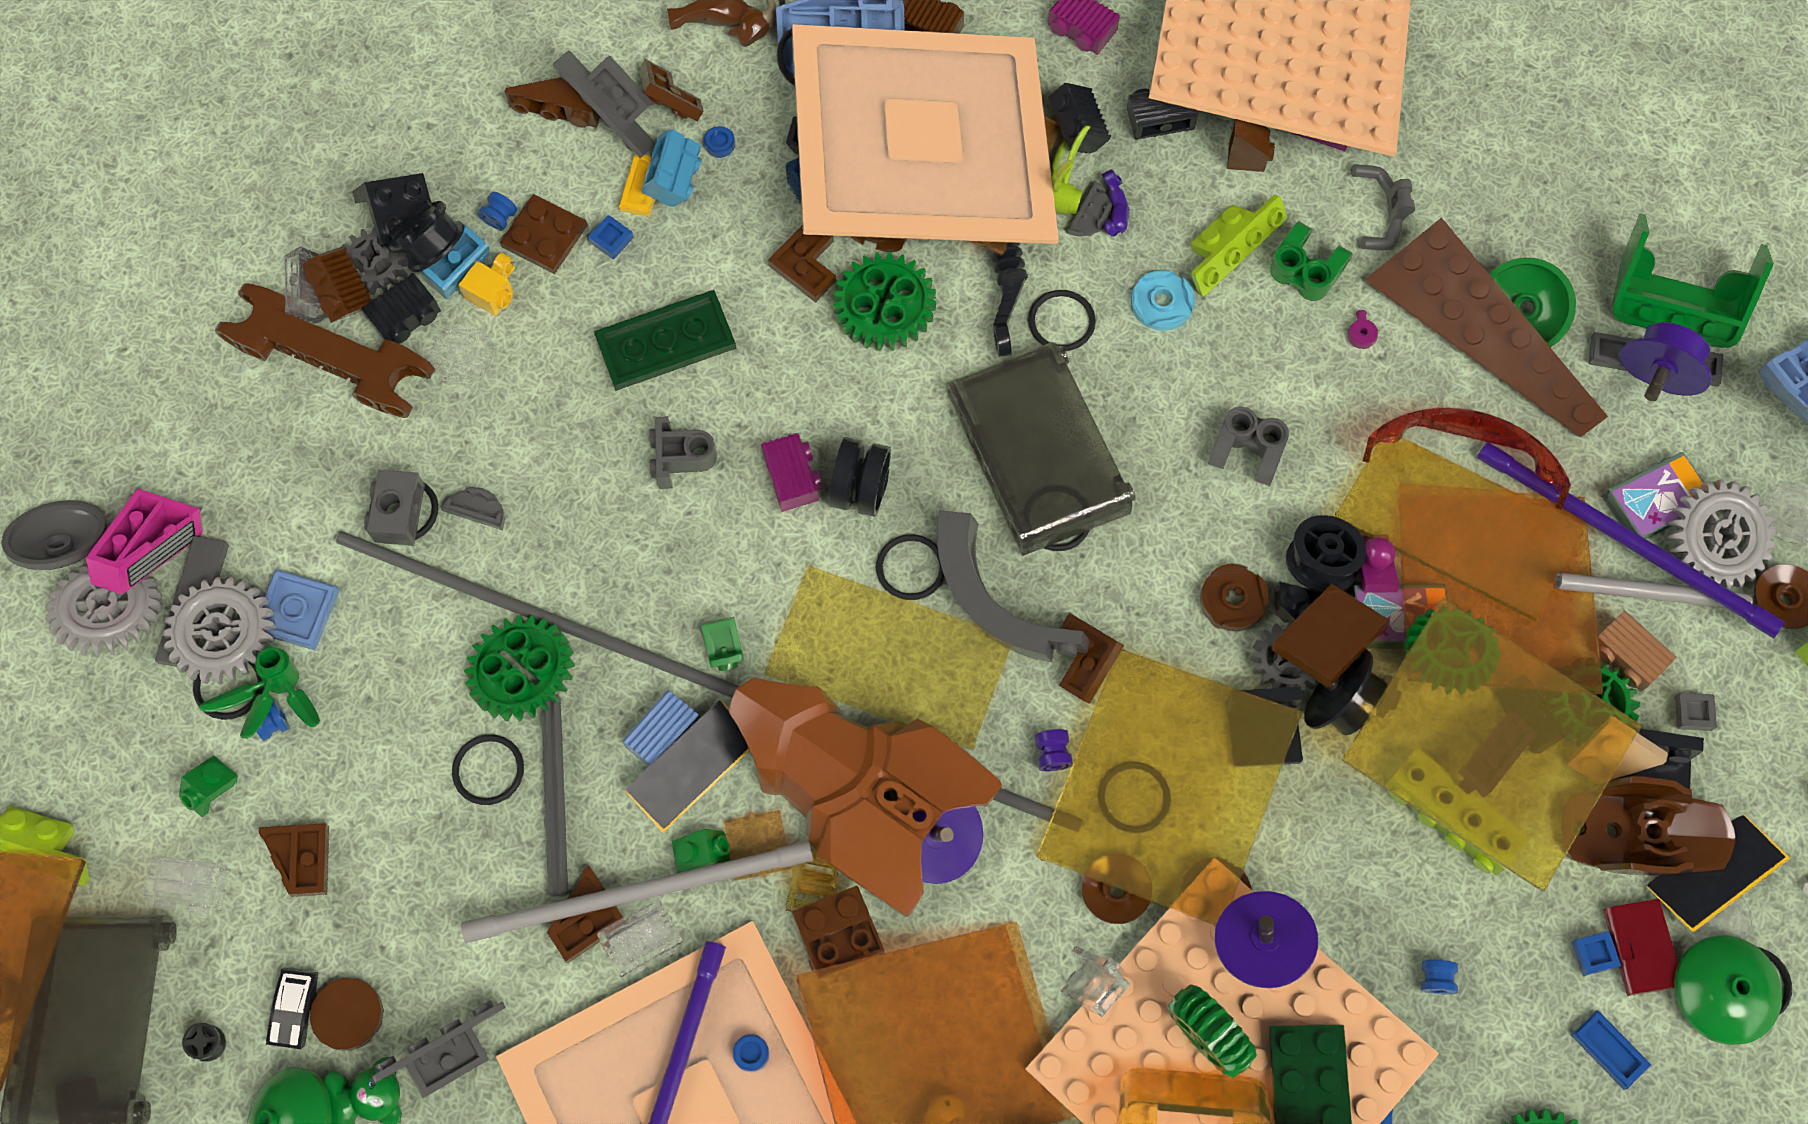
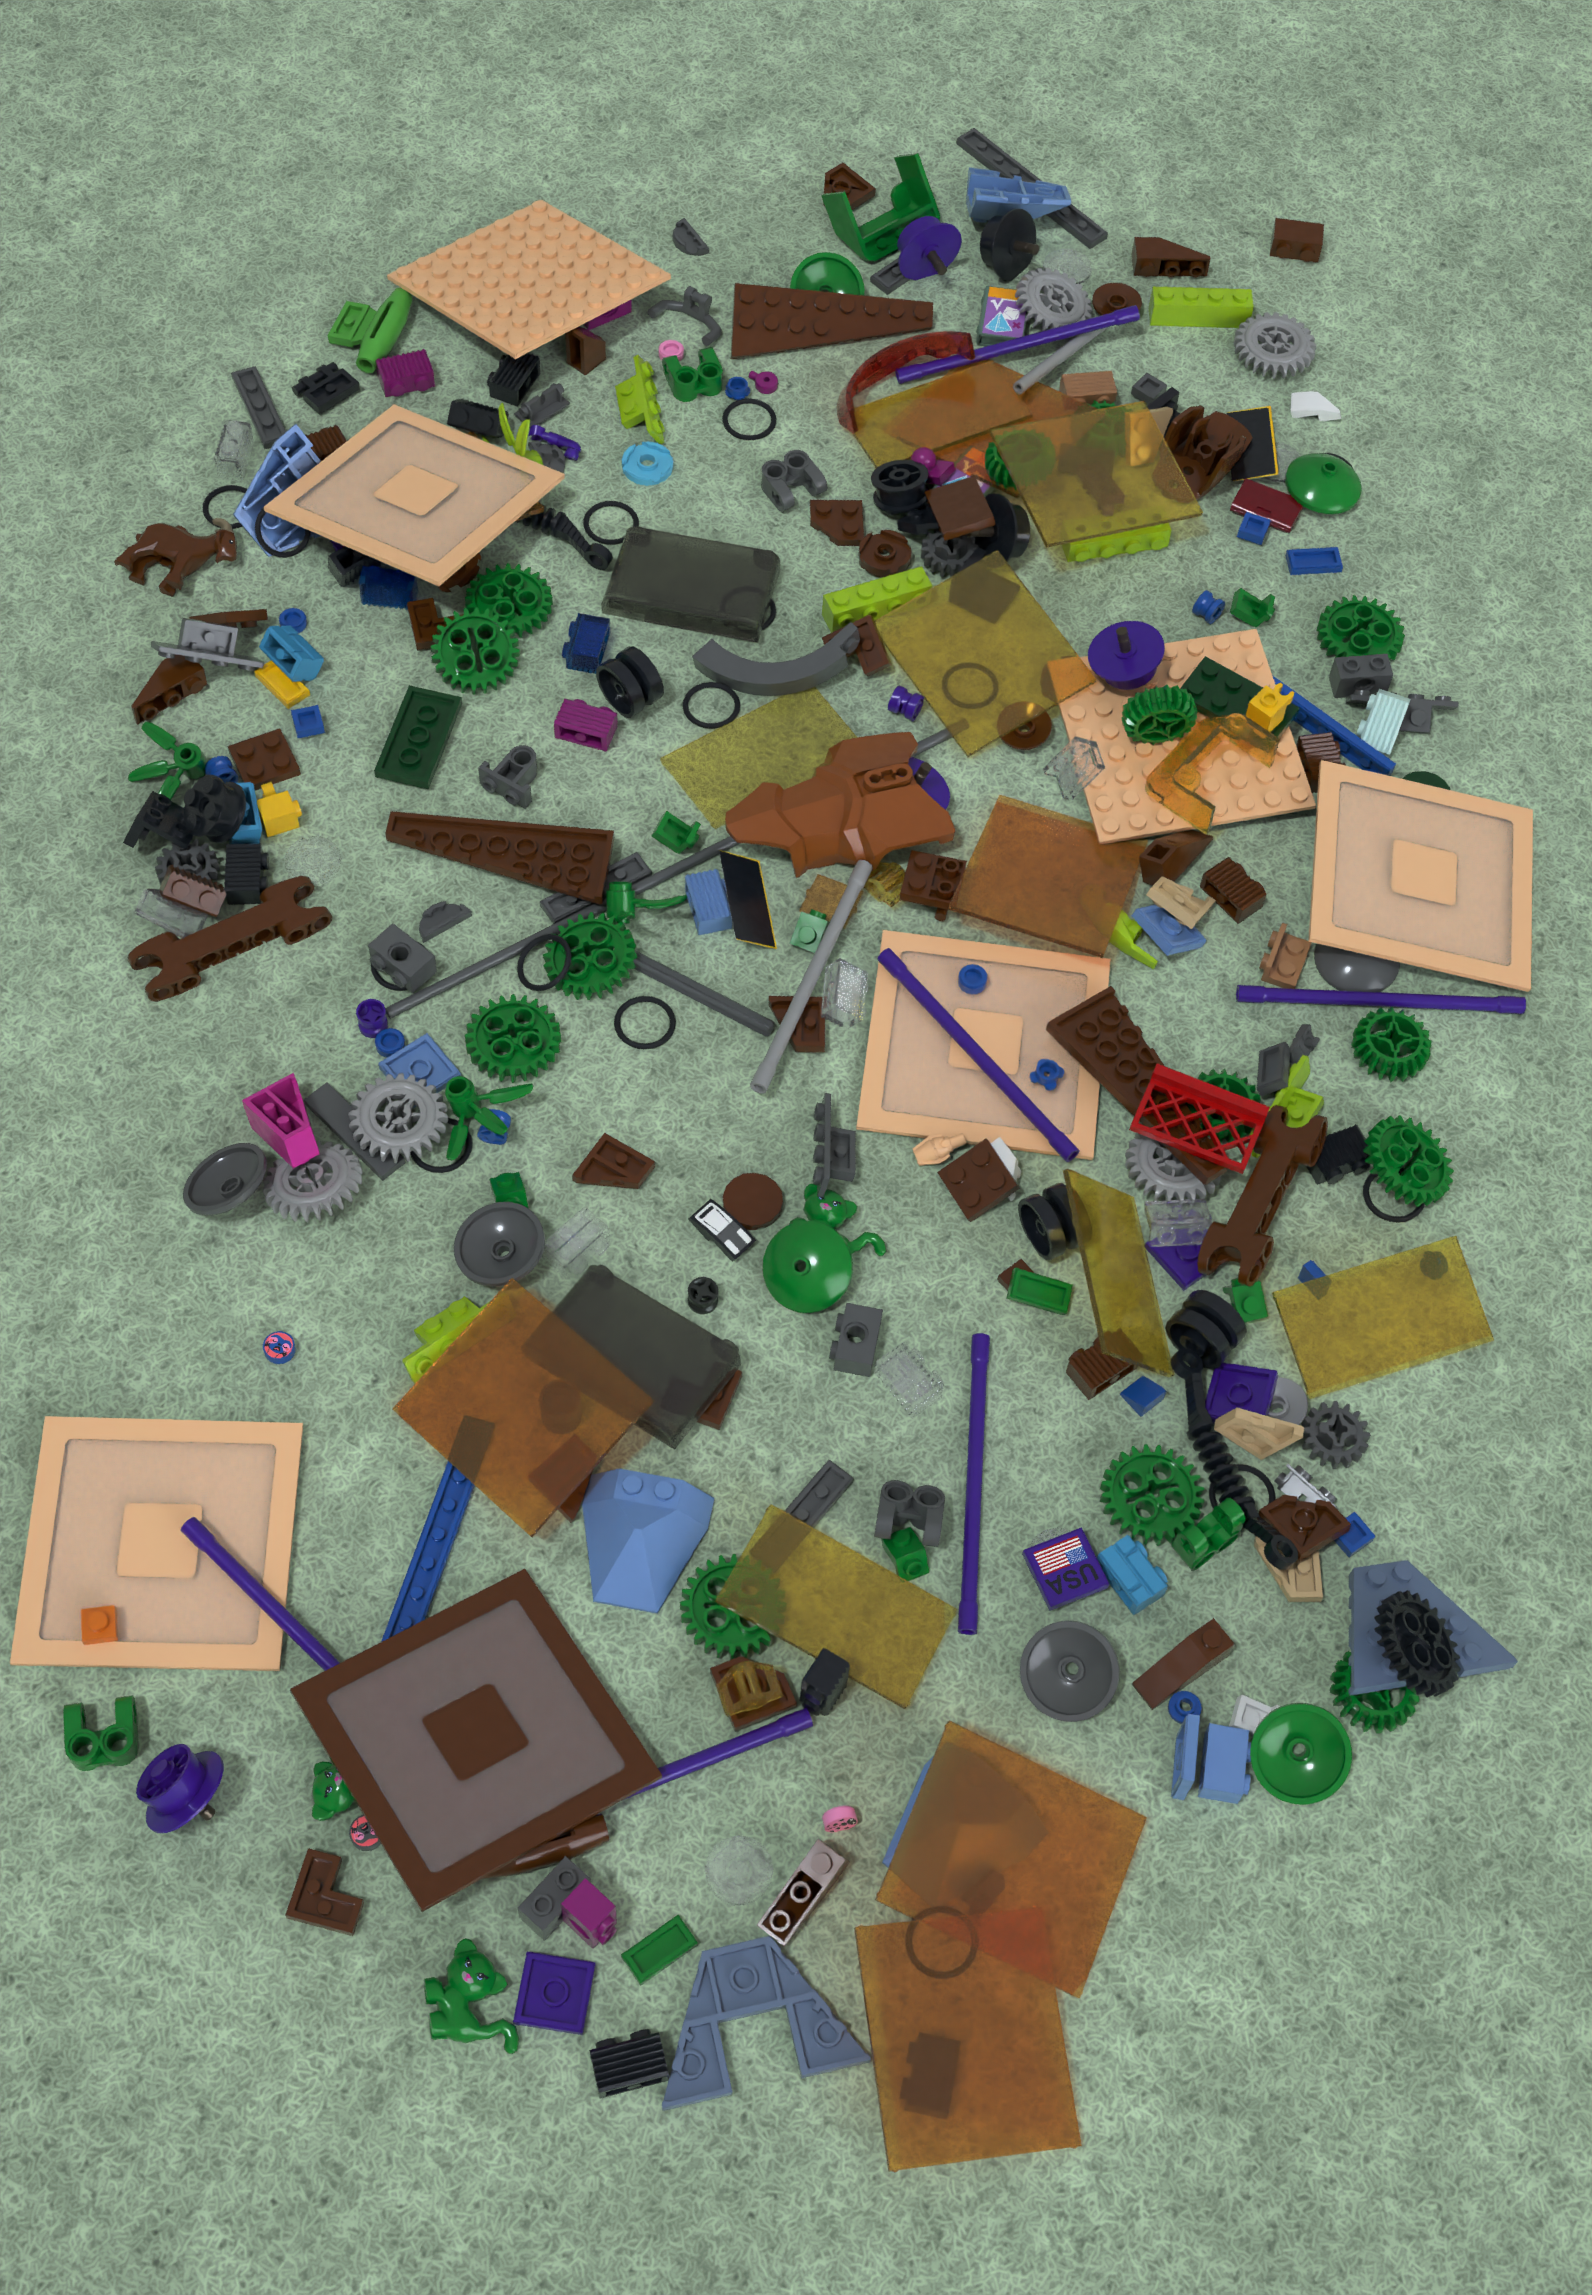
camera: 60 degrees left, 10 degrees down
none -> green plant [128,722,208,800]
none -> dark purple wheel [356,999,388,1038]
none -> blue tile [375,1028,405,1058]
none -> reddish brown wing [385,811,615,904]
none -> green gear [431,607,520,695]
none -> dark grey dish [454,1202,545,1287]
none -> green gear [465,994,561,1083]
none -> dark grey hinge [514,383,570,428]
none -> black tyre [517,934,572,991]
none -> dark grey tile [540,852,652,924]
none -> clear blue brick [562,613,611,674]
none -> green plant [606,882,687,924]
none -> bright pink tile [659,340,684,362]
none -> dark grey tile [672,218,709,256]
none -> black tyre [722,398,776,440]
none -> blue plate [725,377,750,400]
none -> reddish brown plate [810,500,864,546]
none -> lime brick [822,566,932,633]
none -> reddish brown plate [823,162,876,210]
none -> black piece [980,209,1039,281]
none -> green bracket [1230,588,1275,627]

